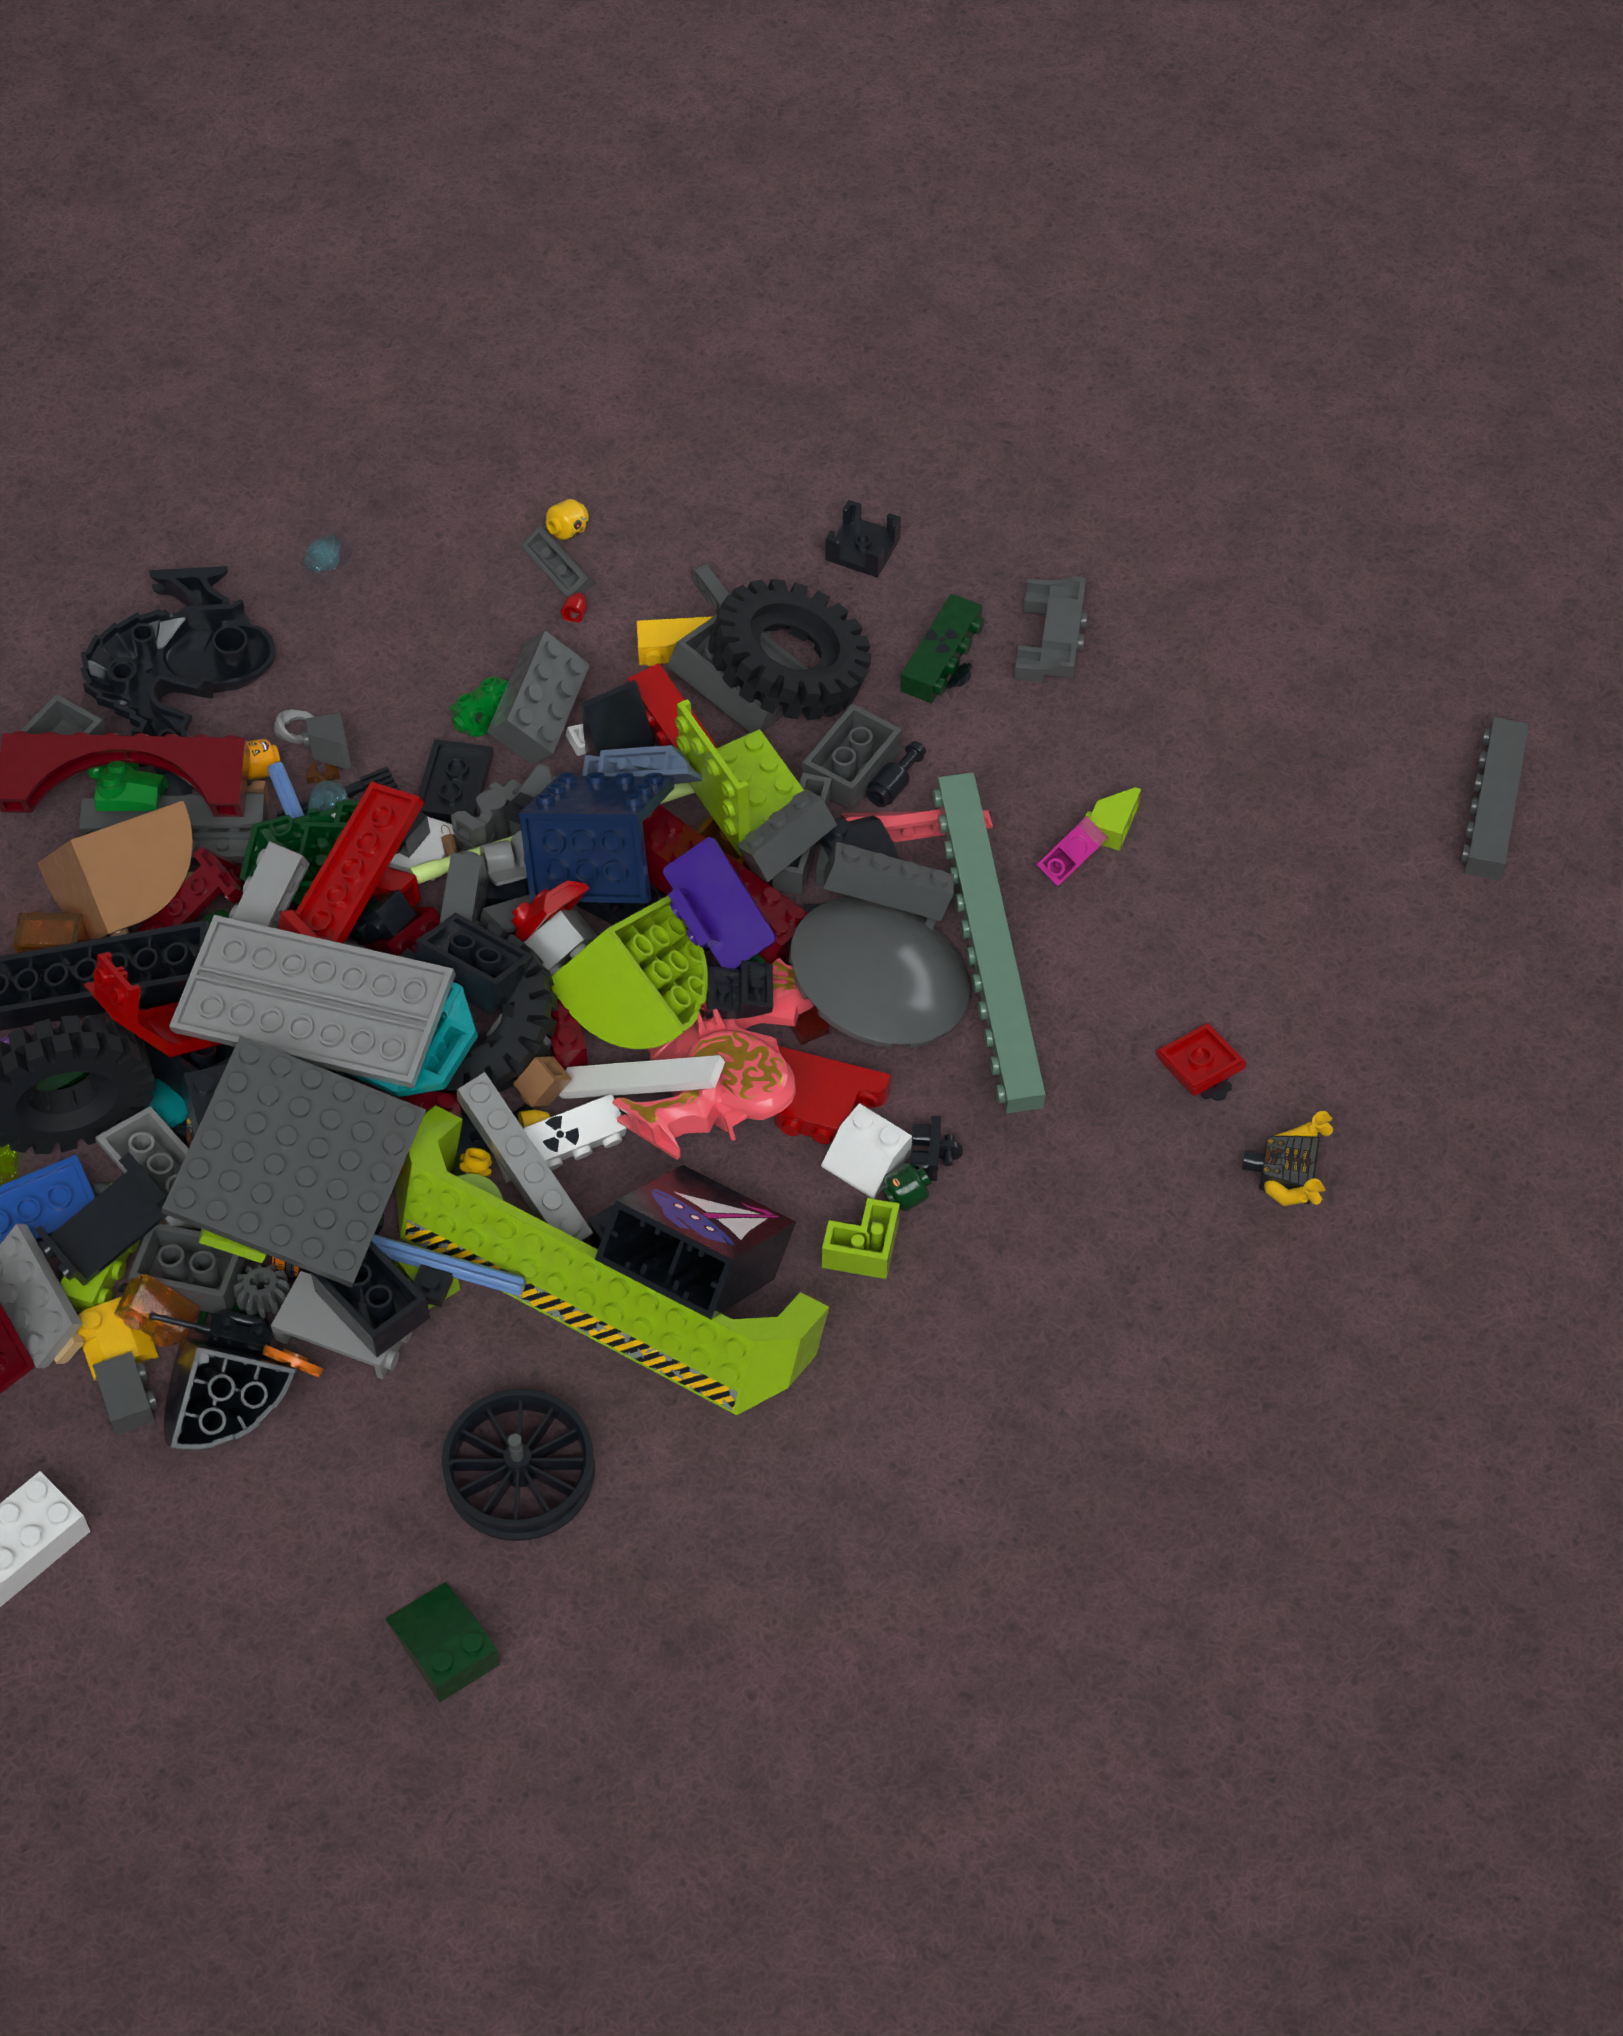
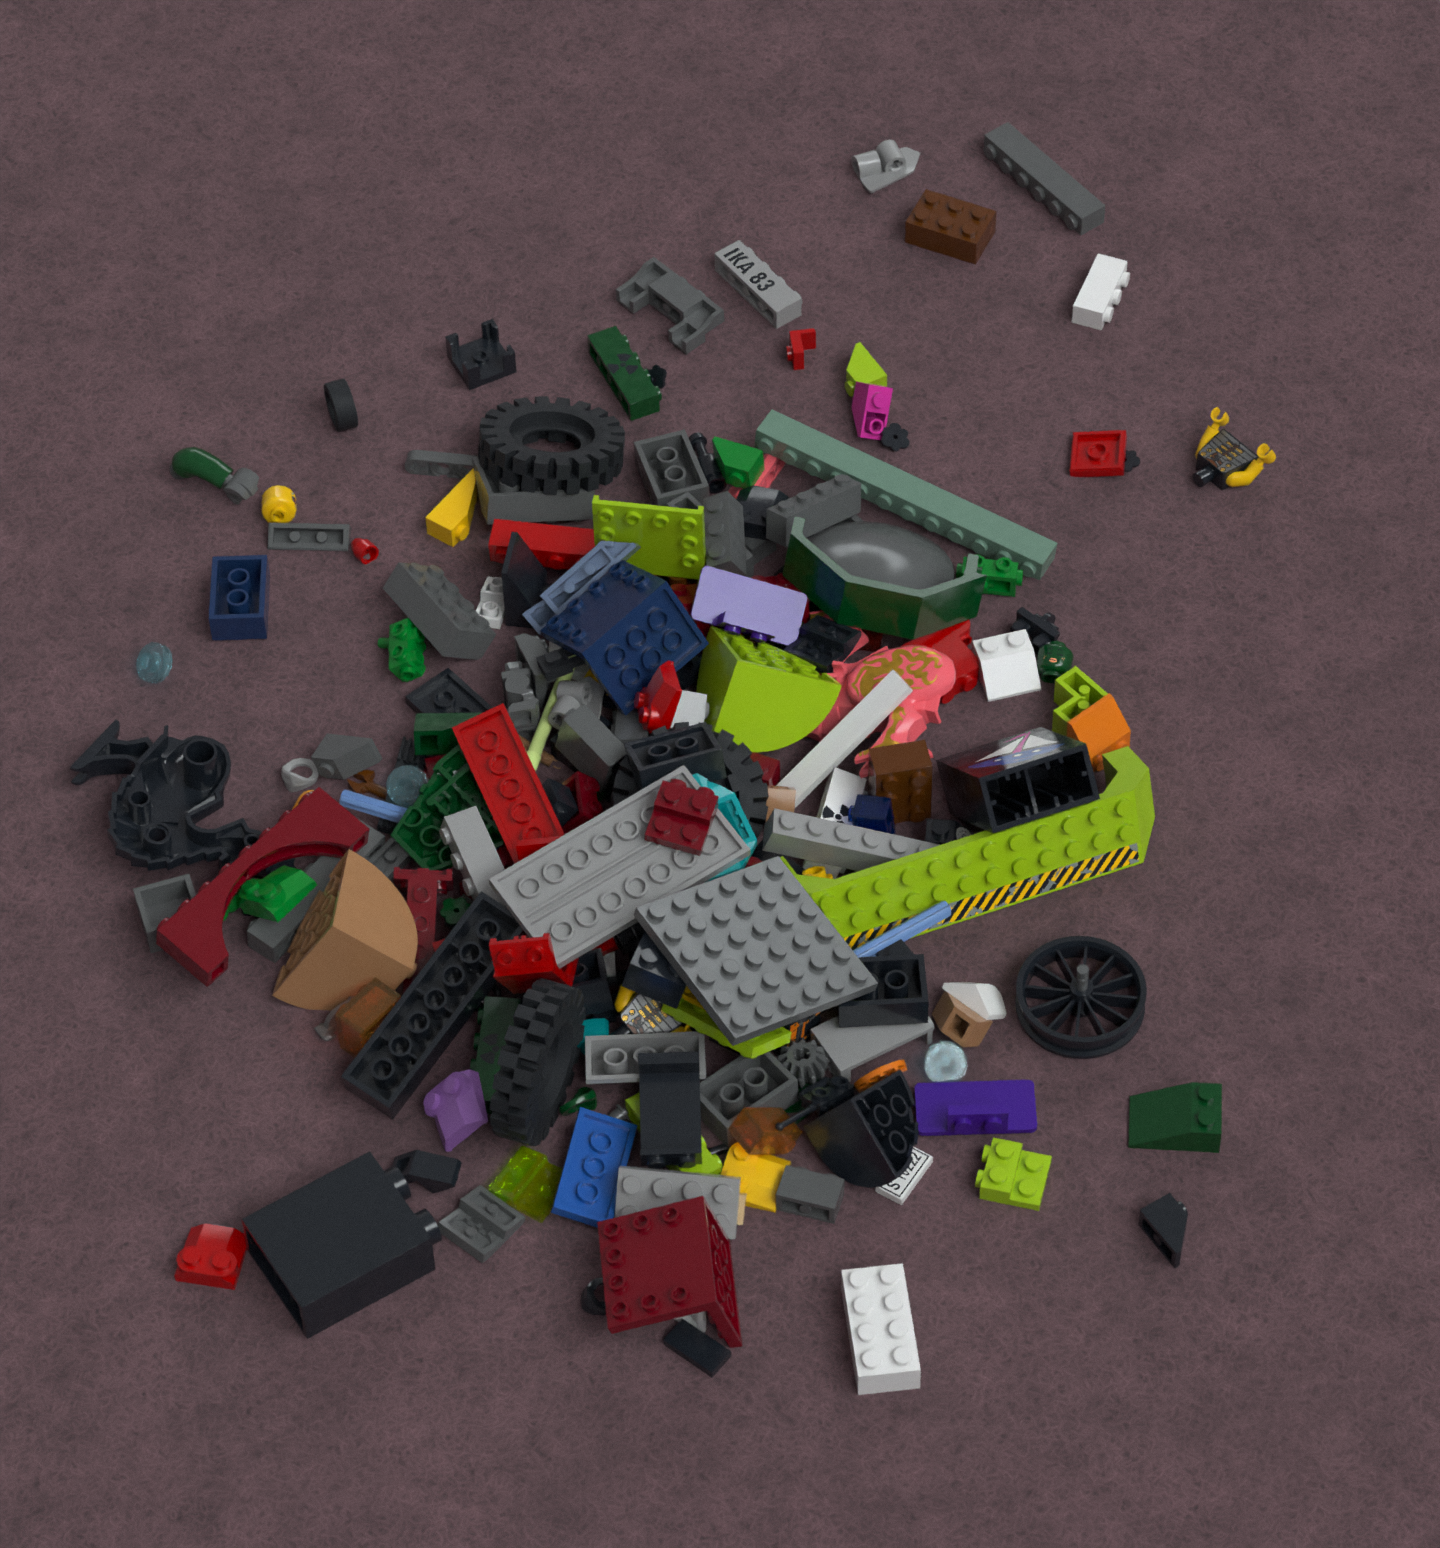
camera: 50 degrees left, 5 degrees down
none -> dark green piece [169,447,259,505]
none -> dark blue brick [209,555,270,640]
none -> black tyre [323,378,358,432]
none -> dark green slope [414,713,481,755]
none -> dark green piece [559,1087,597,1116]
none -> dark red plate [644,779,719,856]
none -> green slope [712,436,765,489]
none -> light grey brick [714,240,802,329]
none -> dark green panel [783,516,987,640]
none -> red bracket [786,328,816,370]
none -> clear blue slope [848,794,896,835]
none -> light grey panel [852,139,920,193]
none -> reddish brown brick [868,740,932,827]
none -> white tile [876,1147,933,1205]
none -> black plant [881,423,910,452]
none -> reddish brown brick [905,189,996,265]
none -> dark purple bracket [914,1080,1037,1136]
none -> clear light blue plate [923,1041,968,1082]
none -> medium nougat slope [932,991,993,1047]
none -> white slope [942,982,1007,1020]
none -> green brick [956,554,1023,597]
none -> lime plate [975,1137,1052,1211]
none -> orange slope [1067,693,1131,772]
none -> white brick [1072,254,1130,330]
none -> black slope [1138,1193,1188,1269]

